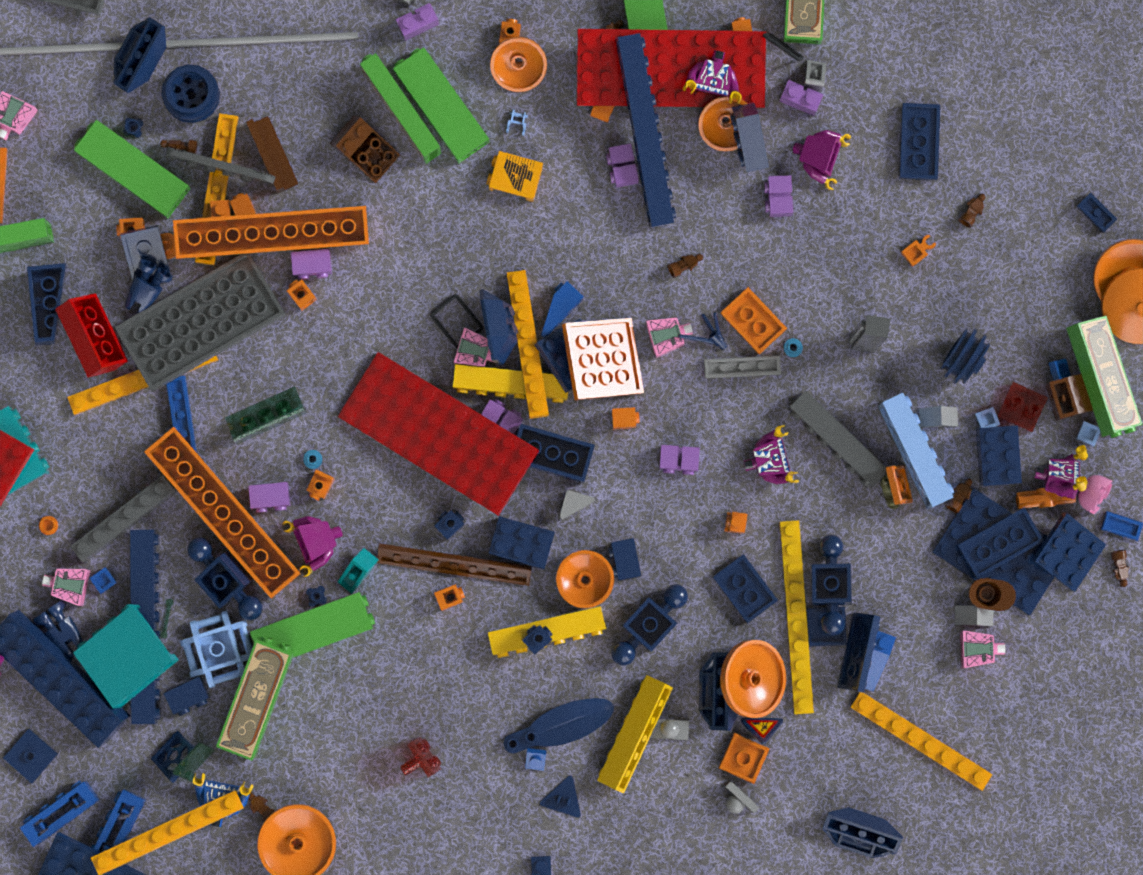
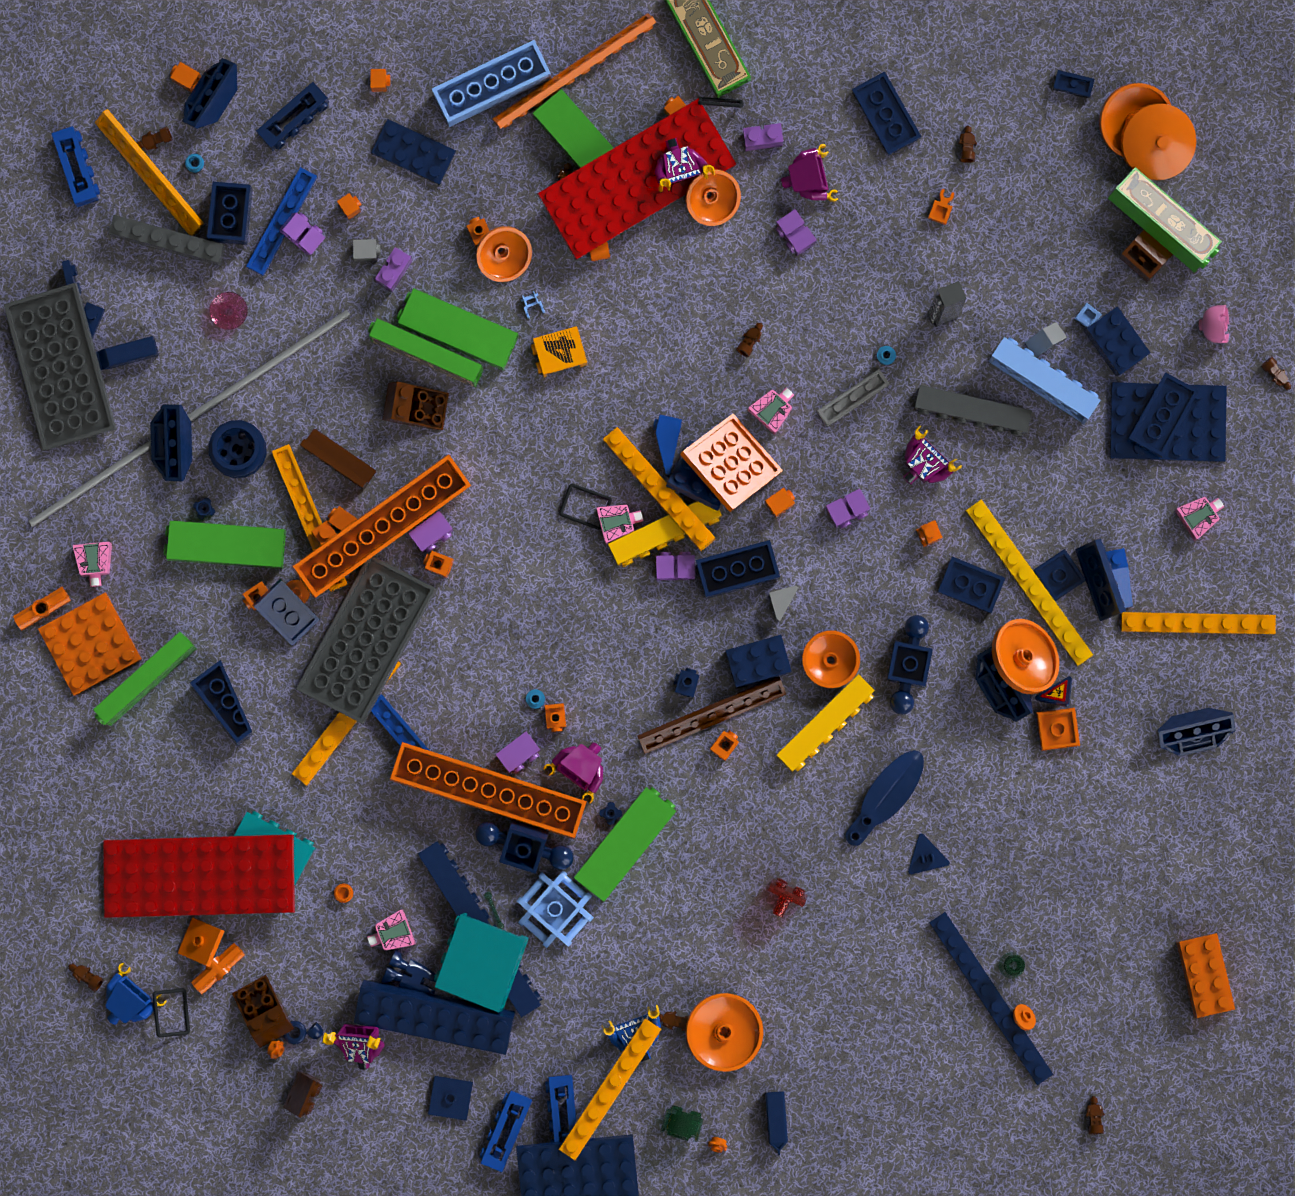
camera: 25 degrees left, 0 degrees up
red brick [55,293,128,378] -> none
dark grey brick [70,475,177,563] -> none
blue plate [89,567,117,594] -> none
dark blue piece [124,259,173,314] -> none
dark blue piece [151,730,200,783] -> none
reddish brown piece [160,140,197,154] -> none
dark blue brick [163,677,211,716] -> none
dark grey plate [165,147,275,185] -> none
clear green piece [173,742,215,782] -> none
brick [216,635,295,761] -> none
clear green slope [225,386,307,444] -> none
teal slope [337,548,379,594] -> none
red plate [338,352,539,516] -> none
dark blue wedge [479,289,518,365] -> none
dark blue brick [522,625,553,655] -> none
plate [525,748,547,771] -> none
yellow brick [597,675,673,793] -> none
medium lavender piece [606,143,639,188] -> none
dark blue brick [608,538,641,581] -> none
dark blue brick [615,33,676,227] -> none
light grey tile [650,719,689,740] -> none
dark blue plant [678,312,728,350] -> none
orange plate [720,287,787,355] -> none
light grey tile [725,781,759,814] -> none
dark blue brick [730,103,769,172] -> none
light grey slope [803,60,826,92] -> none
dark blue brick [812,535,852,636] -> none
olive piece [880,476,900,509] -> none
orange plate [885,465,913,505] -> none
dark blue wheel [940,328,990,384] -> none
reddish brown piece [945,478,973,514] -> none
light grey slope [954,606,994,626] -> none
reddish brown piece [969,578,1016,611] -> none
clear red plate [997,382,1048,433] -> none
orange piece [1016,488,1076,509] -> none
dark blue plate [1032,512,1106,592] -> none
torso [1034,445,1088,499] -> none
blue plate [1049,358,1071,381] -> none
light blue plate [1076,421,1100,447] -> none
blue tile [1100,511,1143,541] -> none

